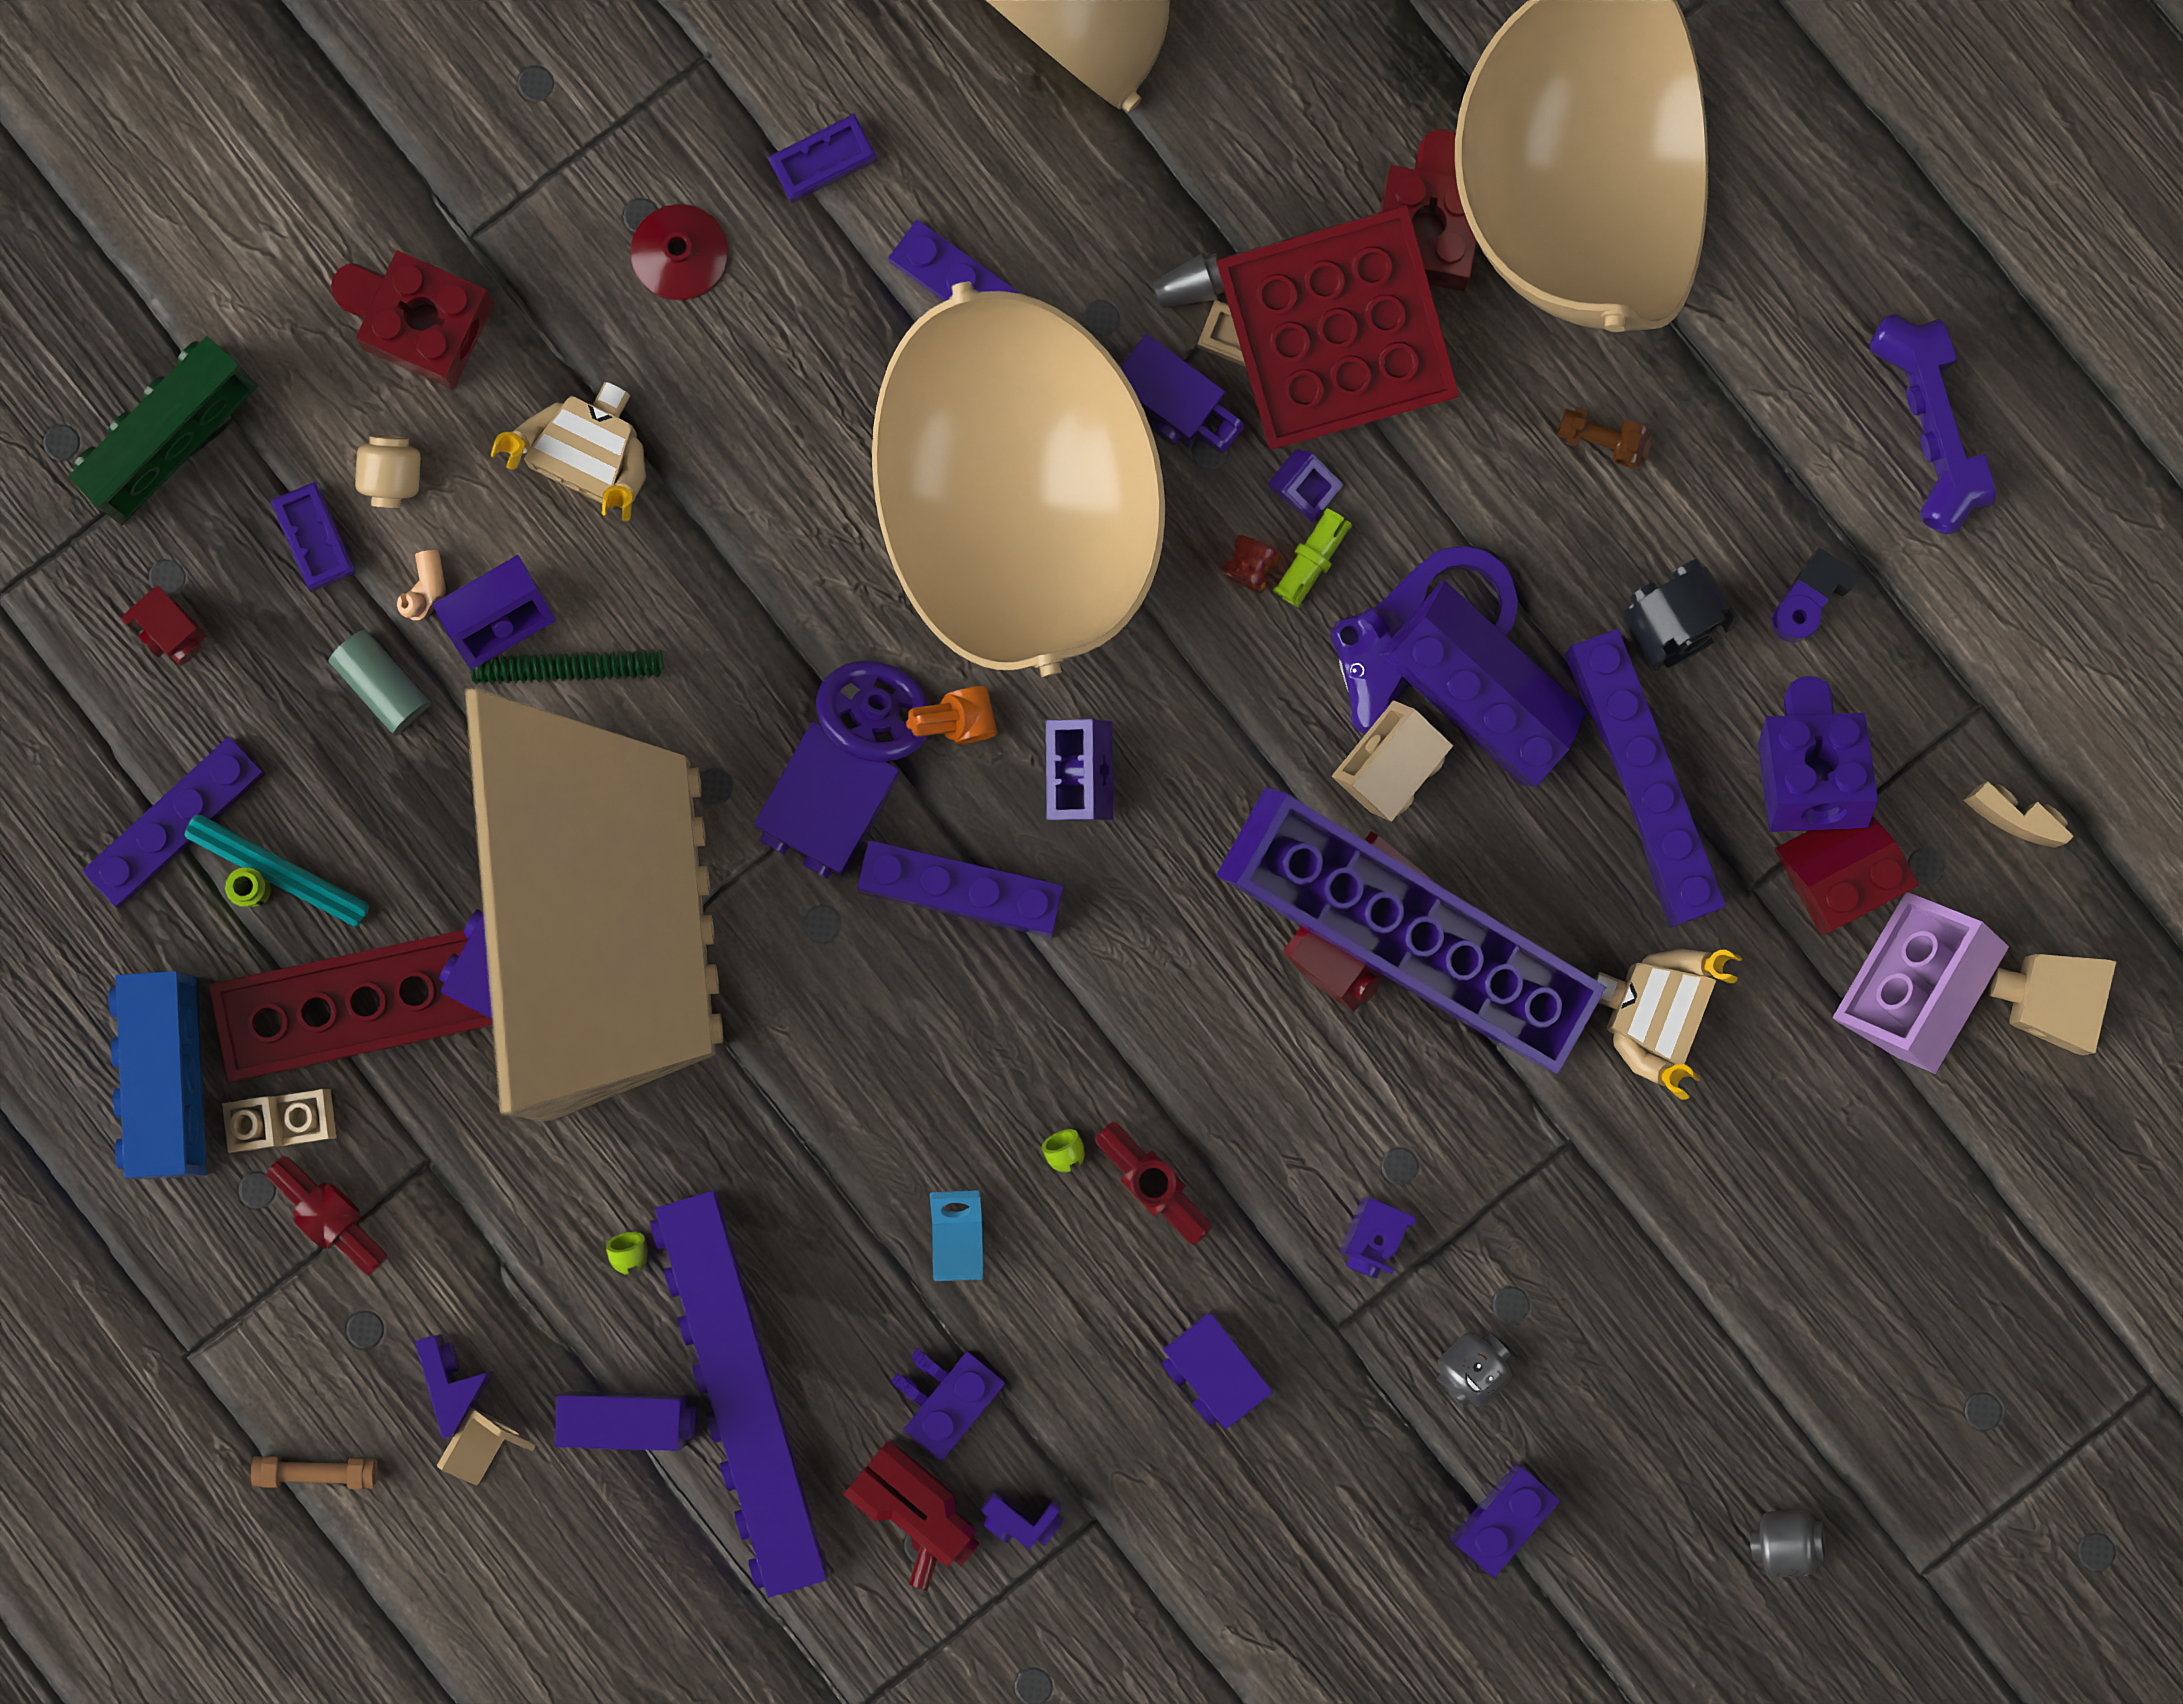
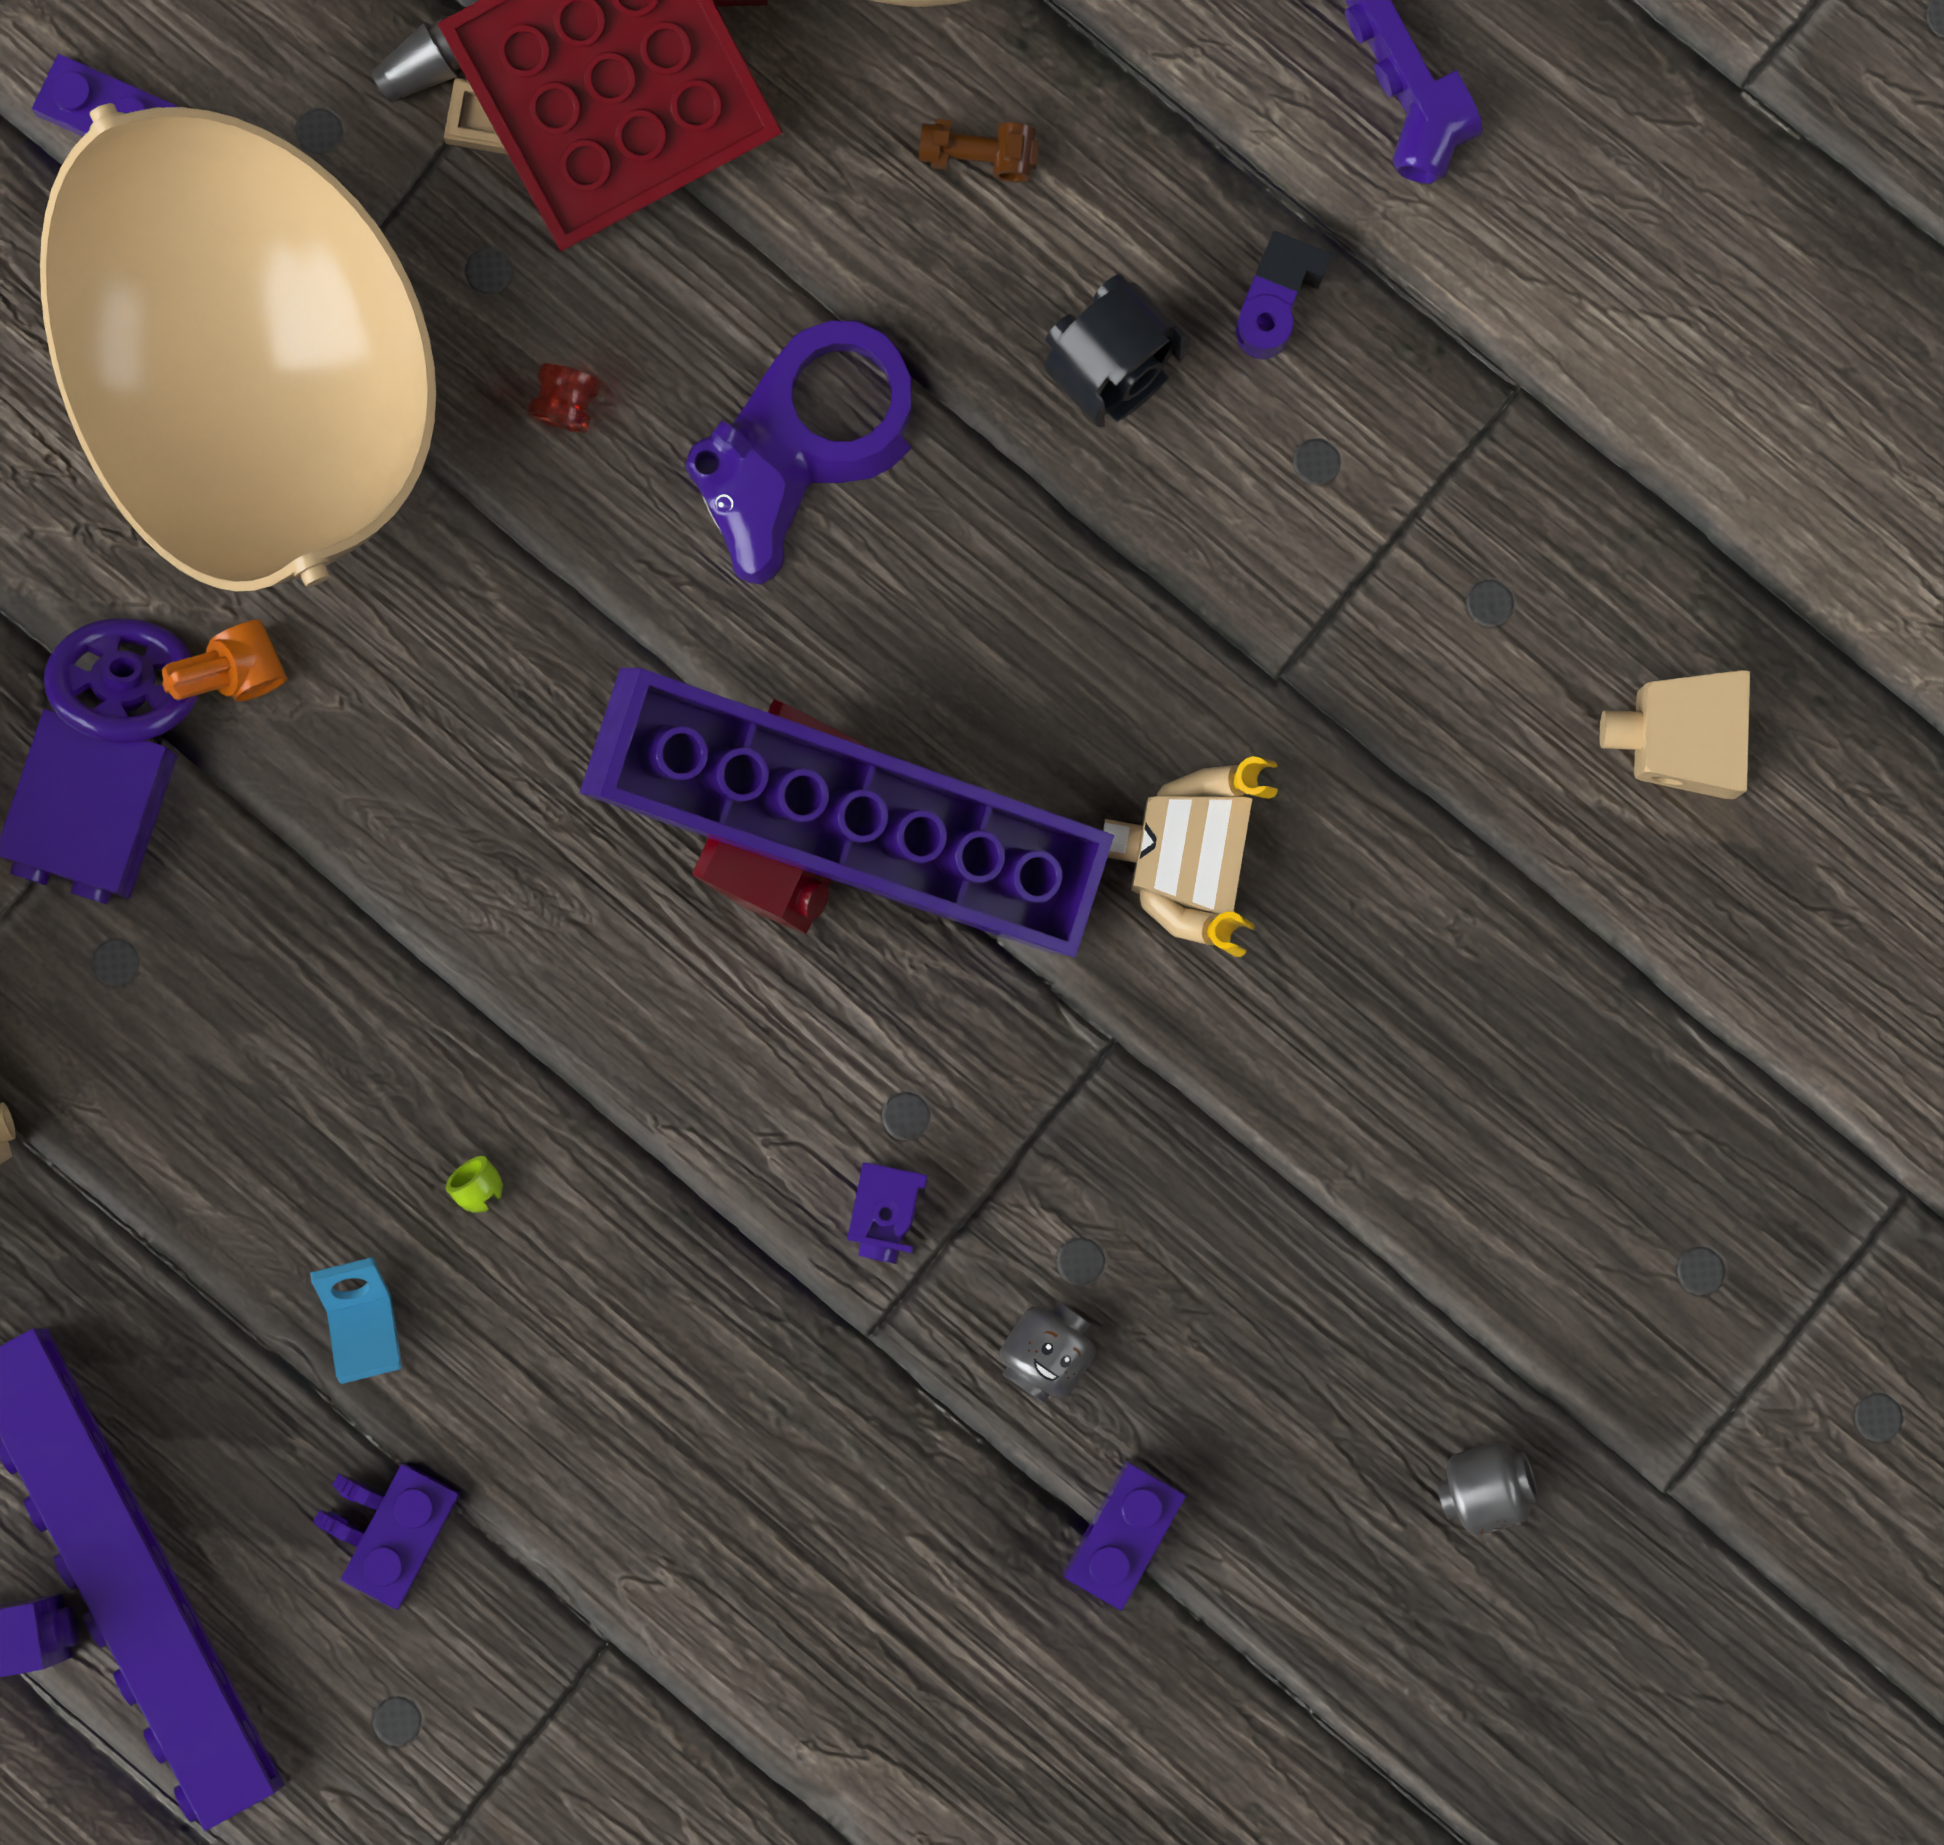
camera: 10 degrees left, 0 degrees up
dark red piece [843,1439,980,1590] -> none
dark purple brick [857,840,1063,938] -> none
dark purple bracket [981,1489,1063,1550] -> none
dark purple brick [1046,719,1113,821] -> none
dark red axle [1094,1121,1212,1245] -> none
dark purple brick [1120,333,1244,454] -> none
dark purple brick [1161,1311,1273,1430] -> none
dark purple slope [1267,449,1343,522] -> none
lime pin [1273,508,1353,608] -> none
tan brick [1332,700,1453,822] -> none
dark purple slope [1379,580,1587,786] -> none
dark purple arch [1564,629,1726,928] -> none
dark purple brick [1757,676,1878,832] -> none
dark red slope [1774,816,1919,936] -> none
lavender slope [1832,892,2009,1074] -> none
tan slope [1963,781,2074,848] -> none

